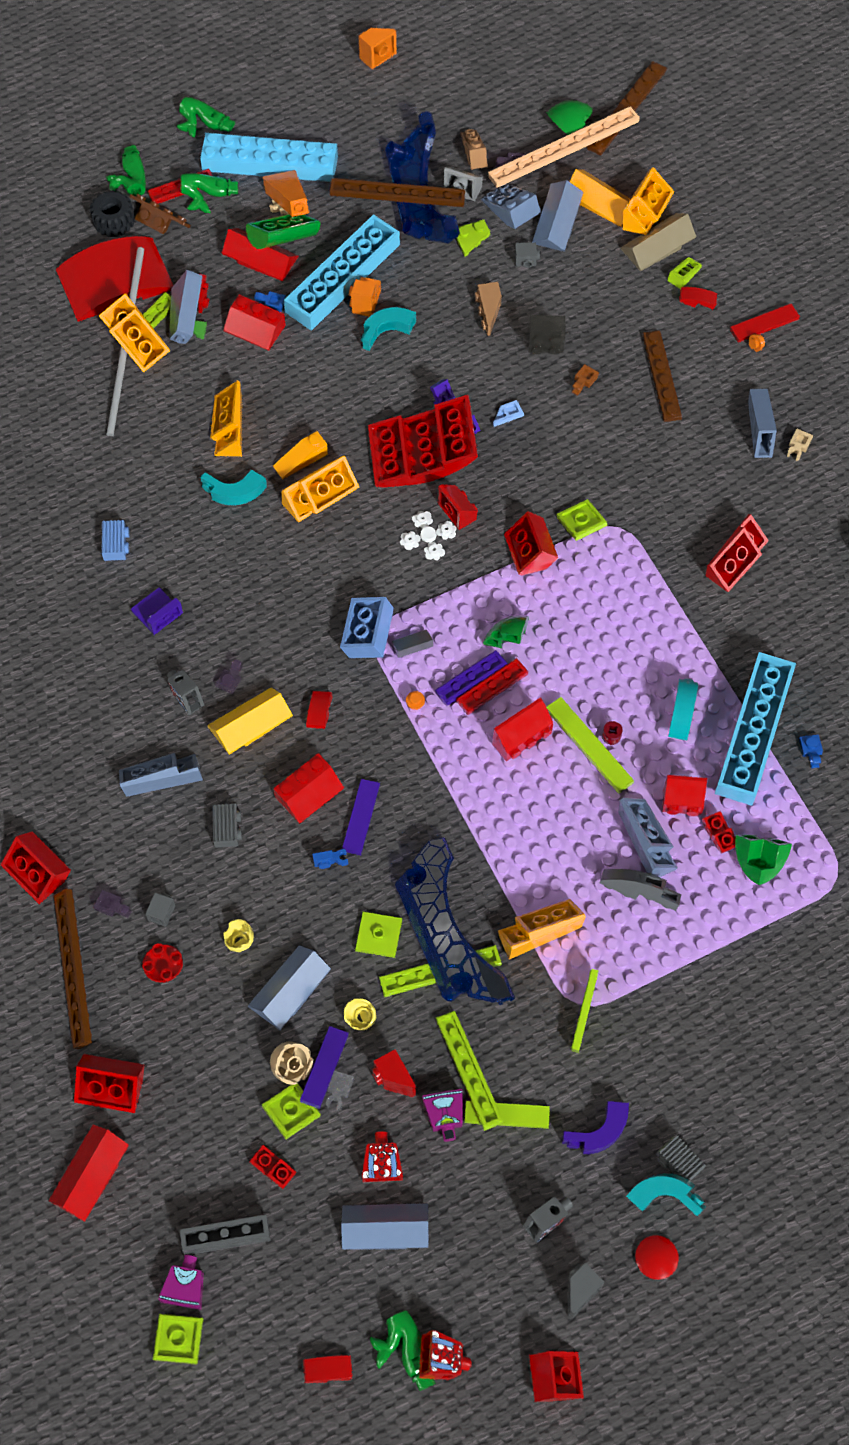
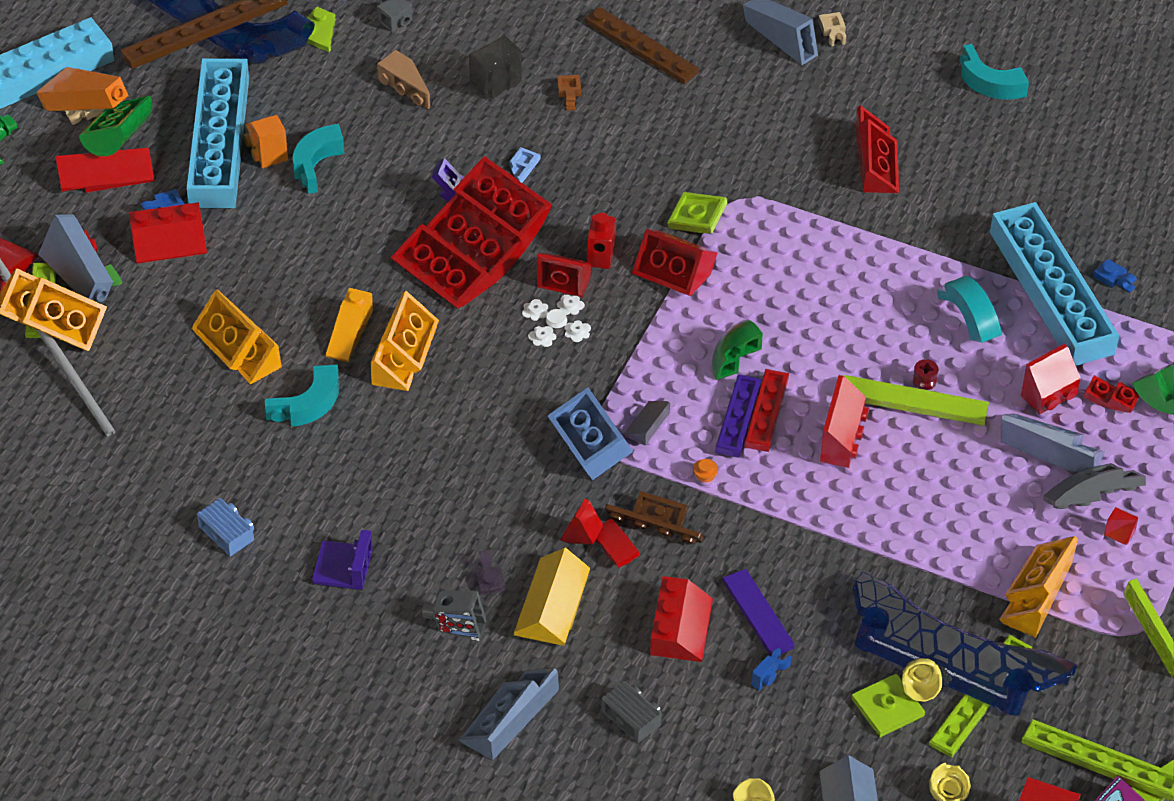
camera: 40 degrees left, 15 degrees down
none -> red slope [560,498,603,544]
none -> red torso [587,213,616,269]
none -> reddish brown bracket [605,491,704,544]
none -> light yellow hair [902,658,942,702]
none -> red slope [1104,507,1138,545]

